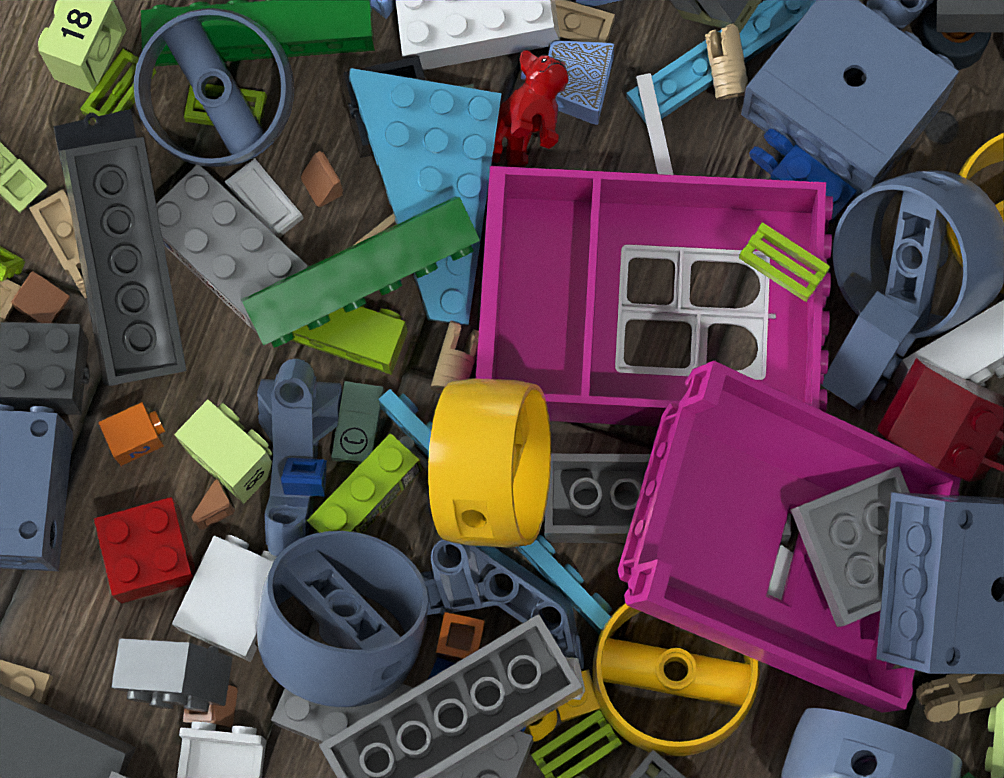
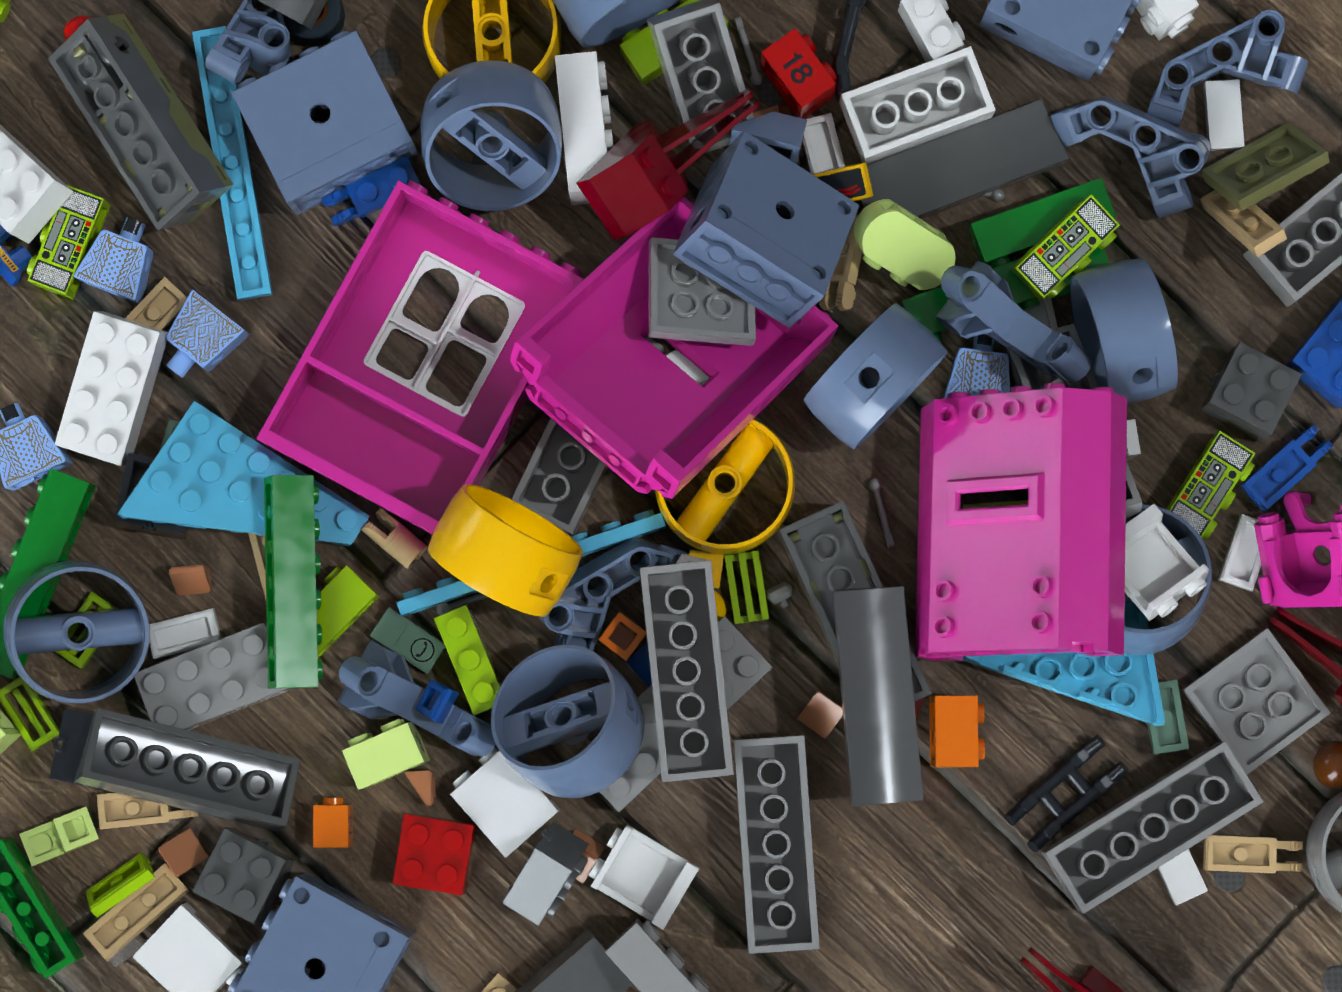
camera: 65 degrees left, 10 degrees up
red animal [492,50,569,168] -> none
white sticker [636,73,673,175] -> none
tan hinge [705,23,748,100] -> none
lime tile [739,222,830,302] -> none
sand blue brick [820,291,919,410] -> none

